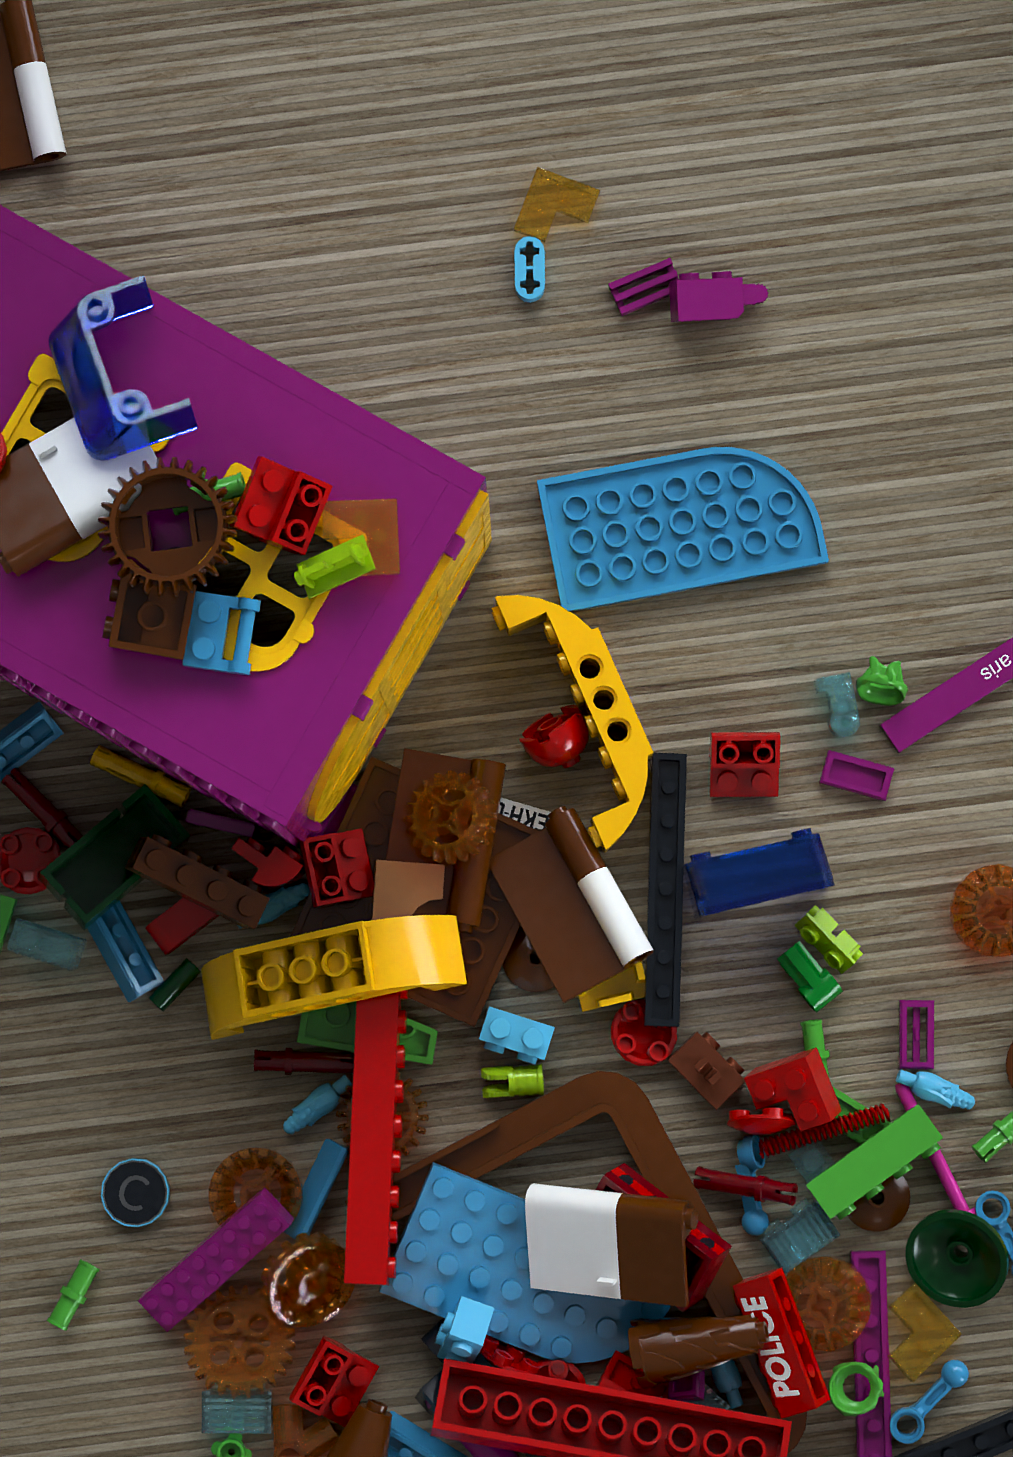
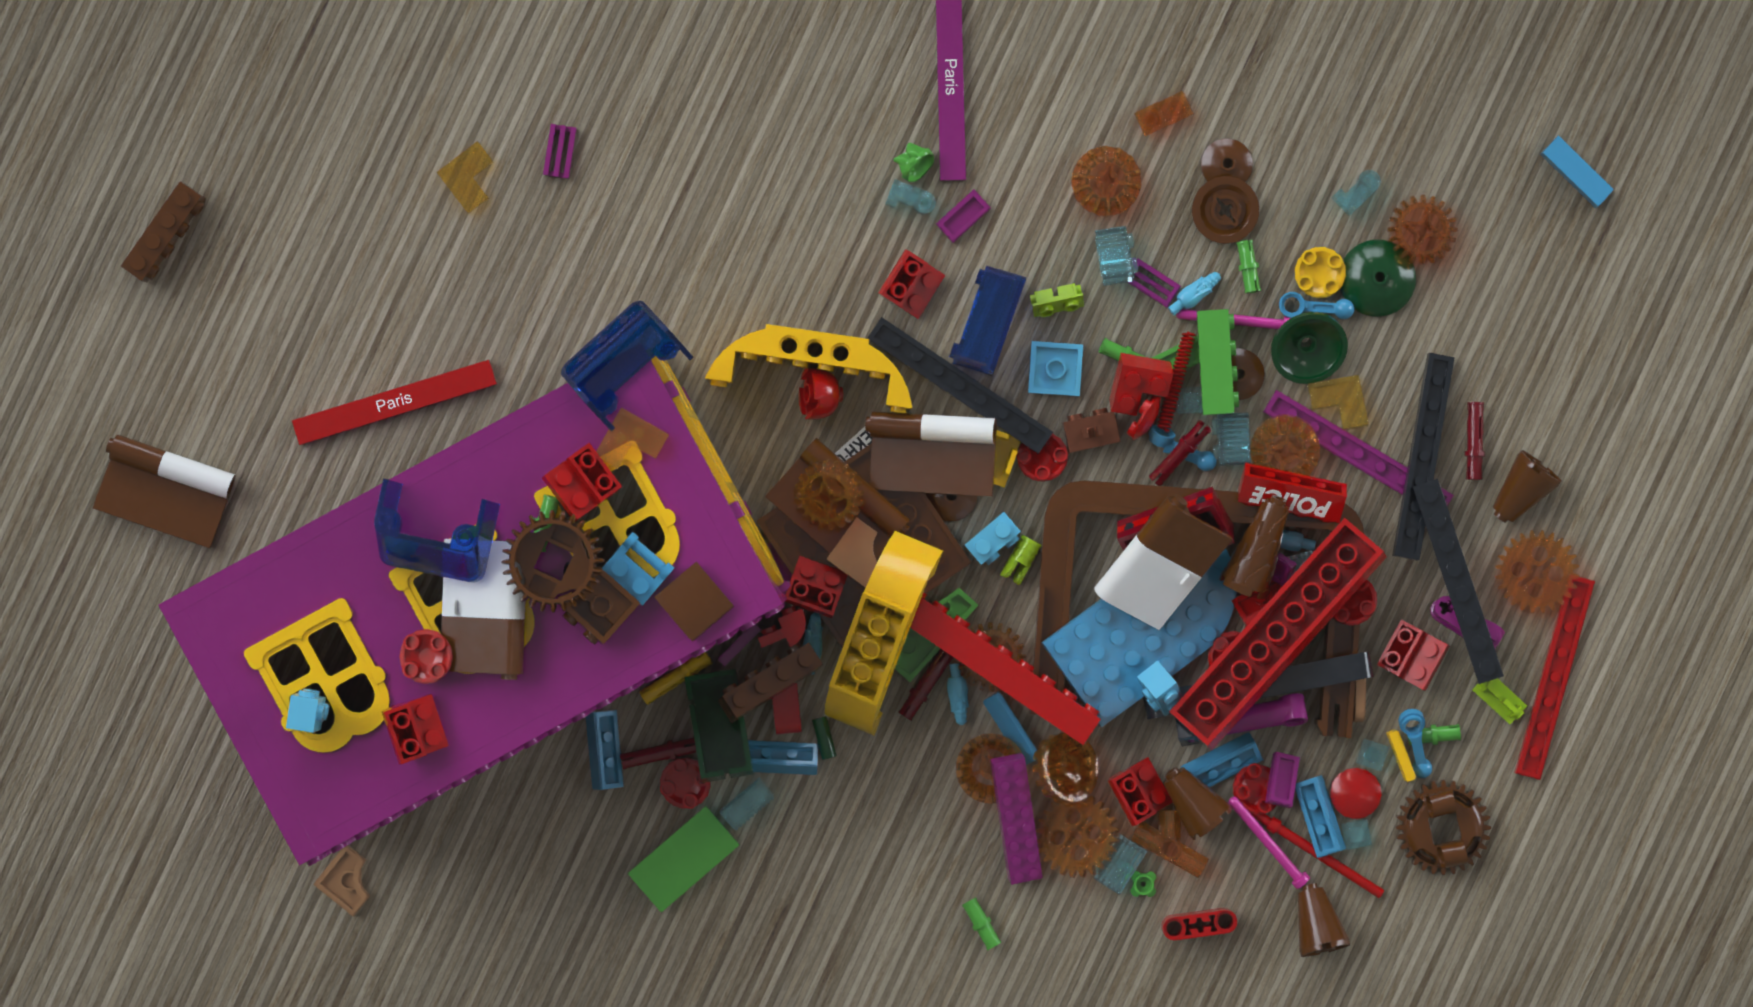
camera: 60 degrees left, 5 degrees up
black tile [101,1158,170,1227] -> none
lime hinge [294,534,376,599] -> none
red dish [479,1335,541,1375] -> none
medium azure beam [514,236,545,303] -> none
dark azure plate [537,447,829,612] -> none
magenta hinge [669,271,769,322] -> none
green piece [777,941,843,1013] -> none
bright green piece [828,1362,884,1416] -> none
dark azure piece [890,1360,969,1444] -> none
none -> red tile [292,360,497,445]
none -> clear blue windscreen [561,301,694,432]
none -> reddish brown slope [654,562,735,642]
none -> medium azure plate [1028,341,1083,396]
none -> clear light blue brick [1095,226,1138,286]

